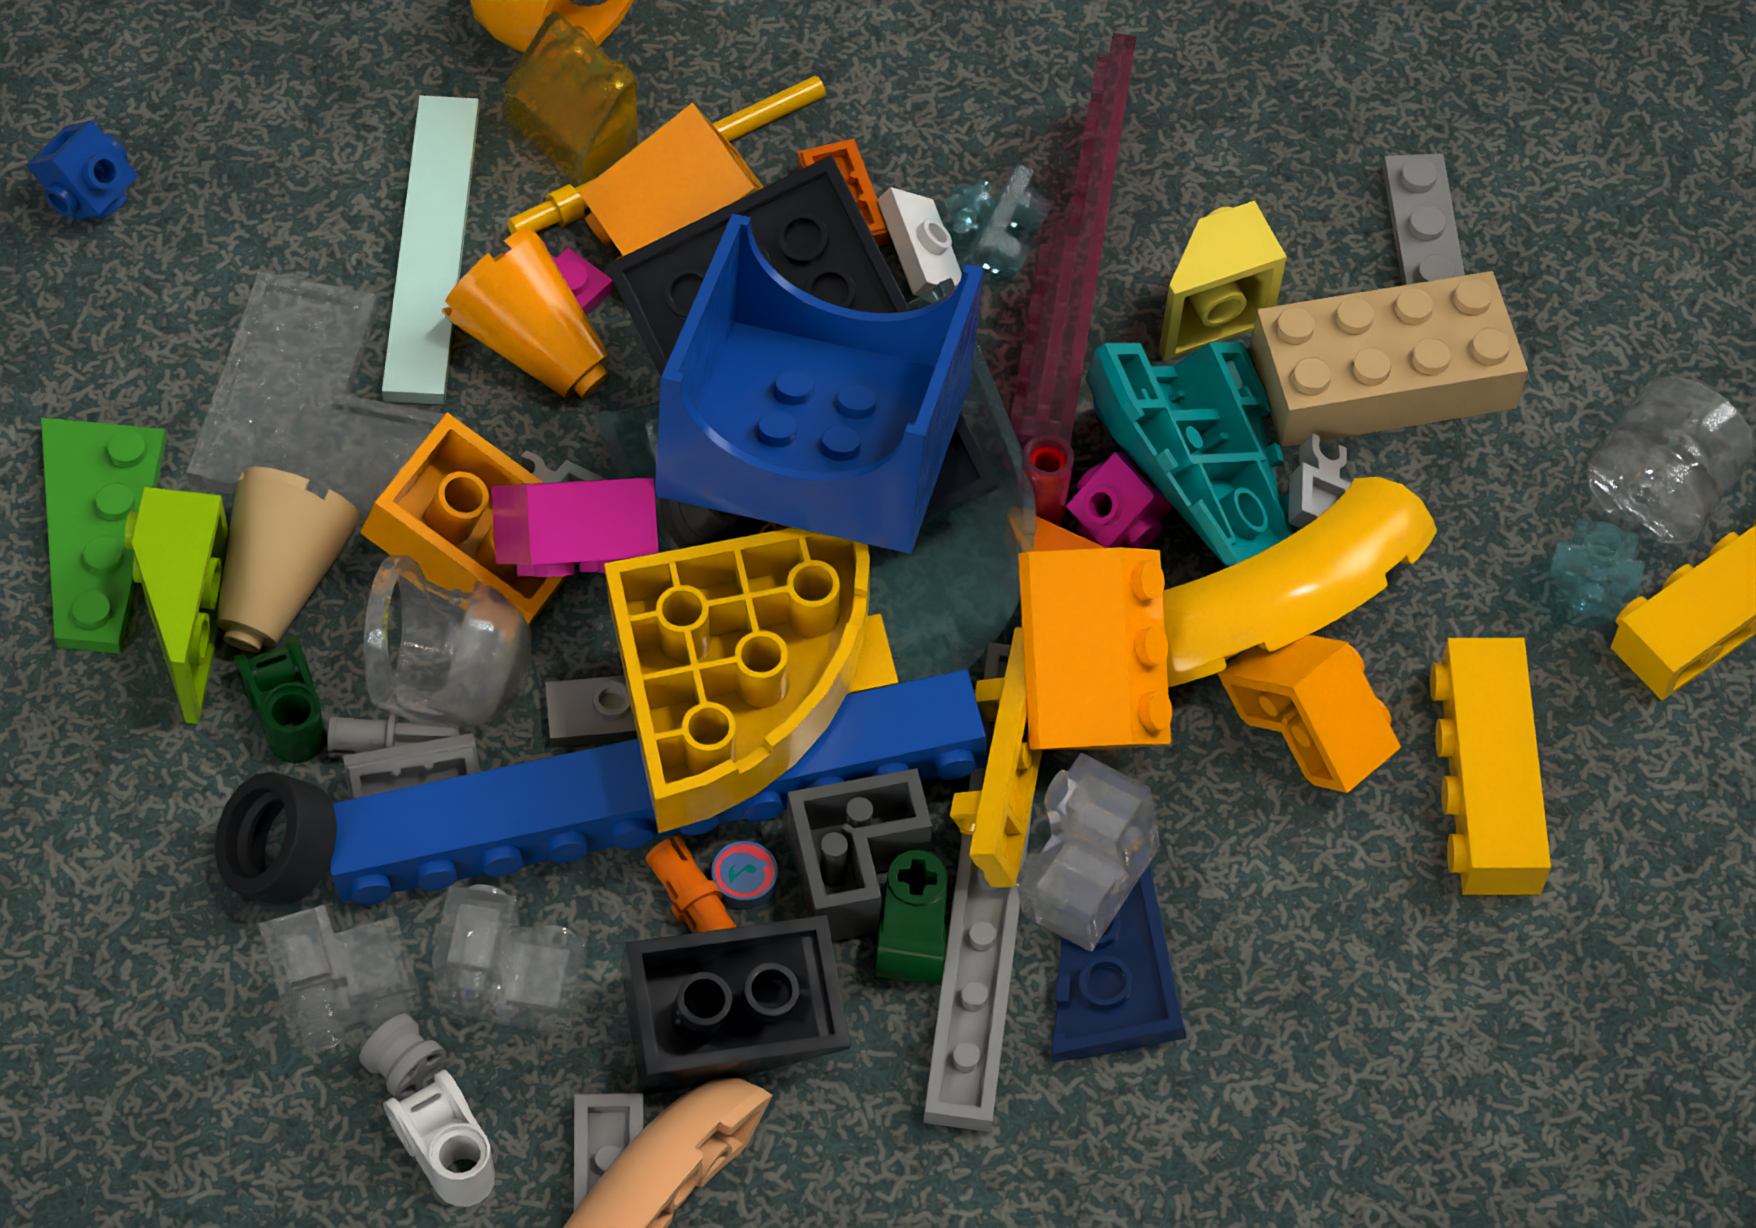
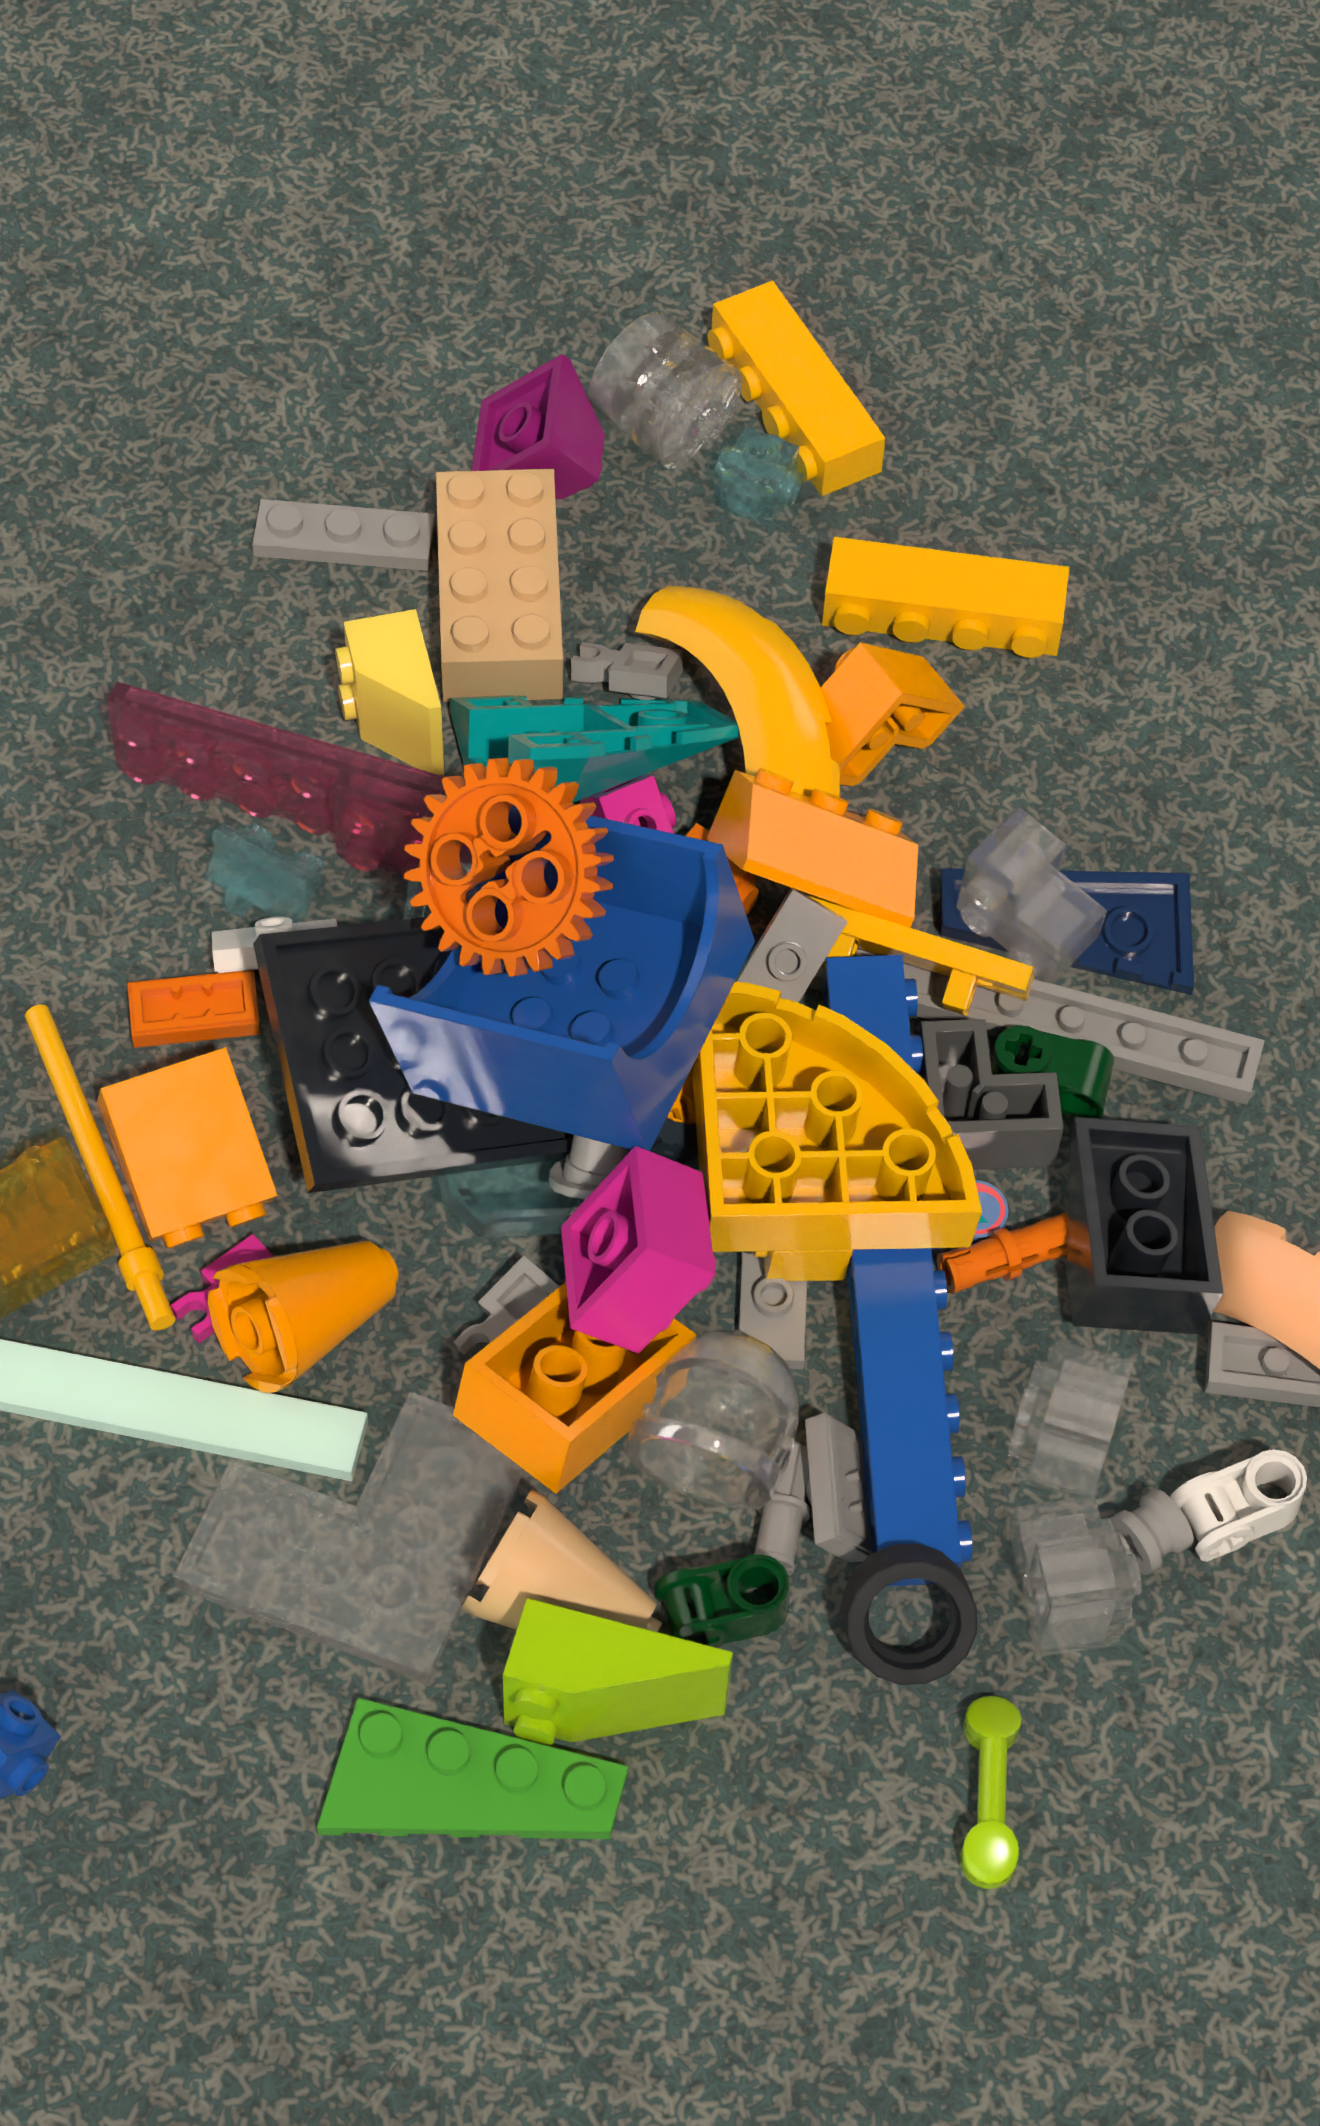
camera: 80 degrees left, 0 degrees up
none -> orange gear [404,758,614,977]
none -> magenta slope [471,354,605,499]
none -> light grey plate [735,888,848,1002]
none -> lime bar [960,1696,1022,1889]

